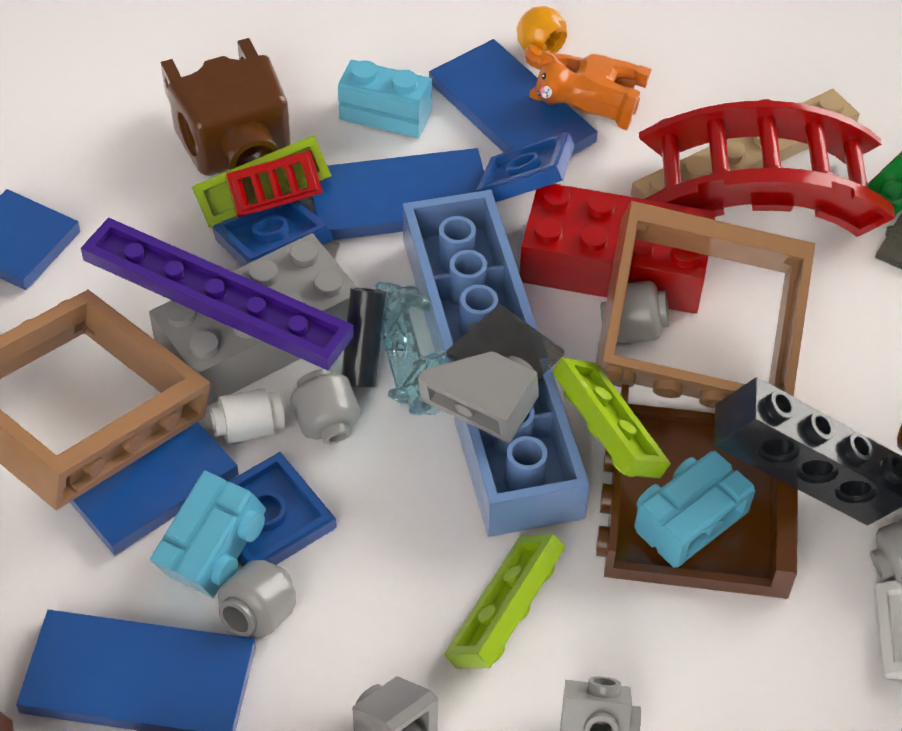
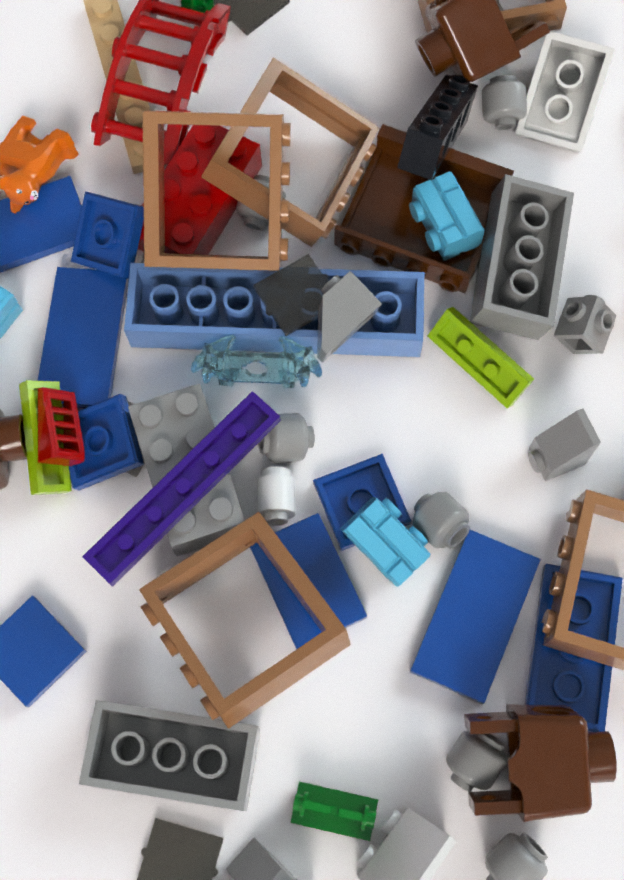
camera: 70 degrees left, 20 degrees up
black piece [341,287,386,387] -> none
lime plate [552,358,671,478] -> none
none -> medium nougat window [142,111,291,271]
none -> light grey brick [470,174,574,340]

